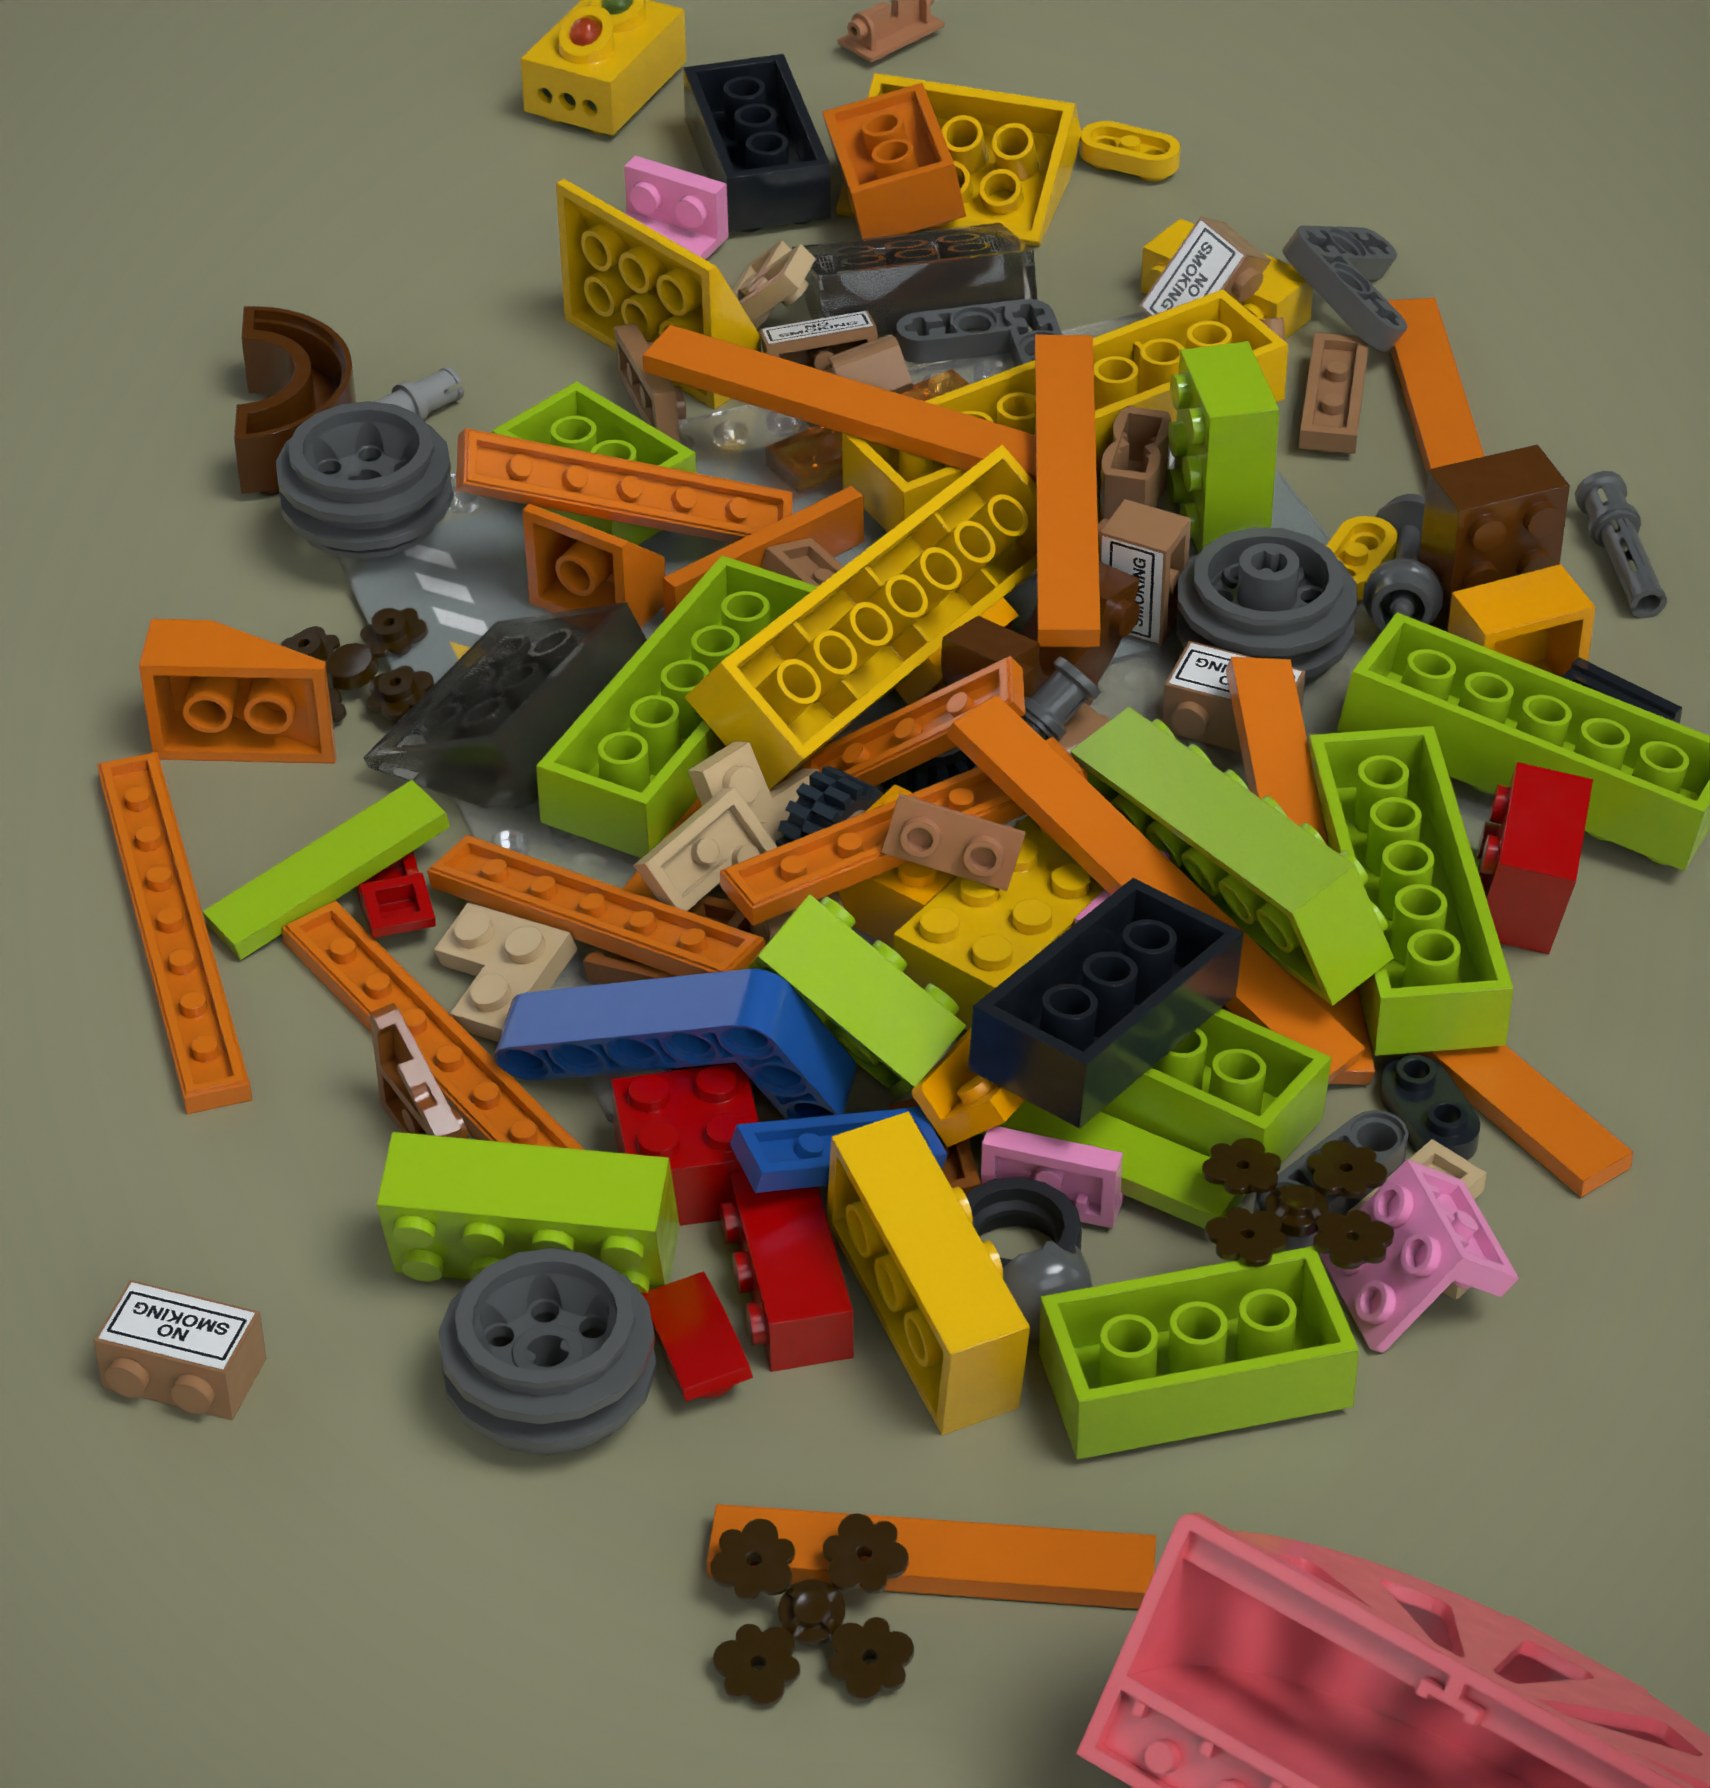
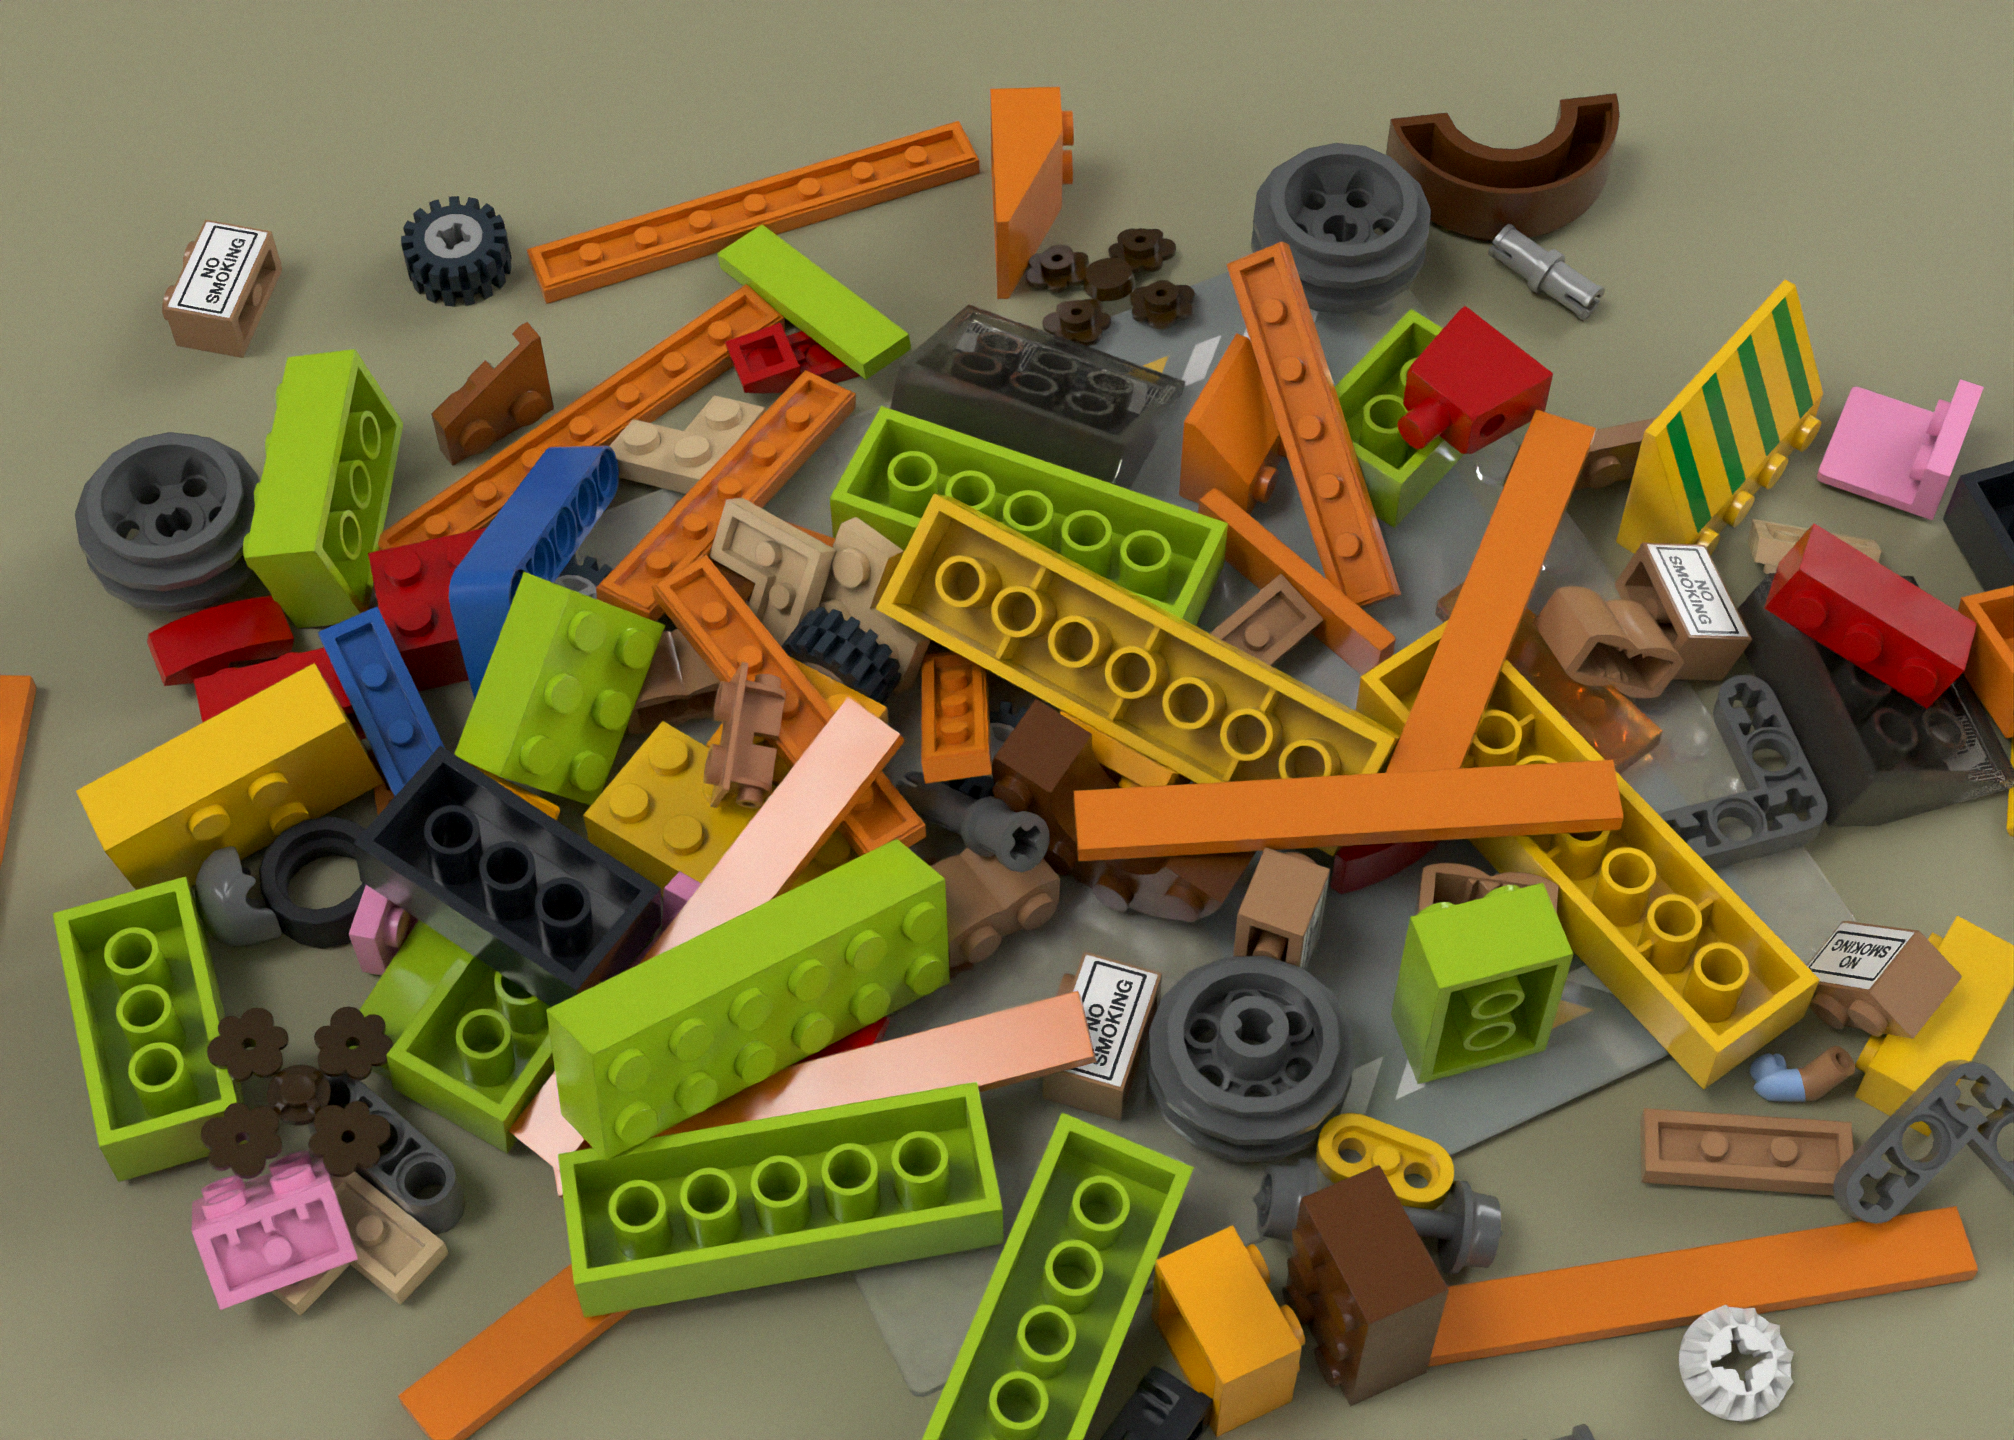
camera: 85 degrees right, 15 degrees up
black plate [1380,1055,1480,1161] -> none
red piece [1476,762,1593,955] -> none
none -> black wheel [401,196,512,307]
none -> red torso [1398,306,1553,455]
none -> white gear [1679,1305,1794,1421]
none -> red brick [1764,523,1977,709]

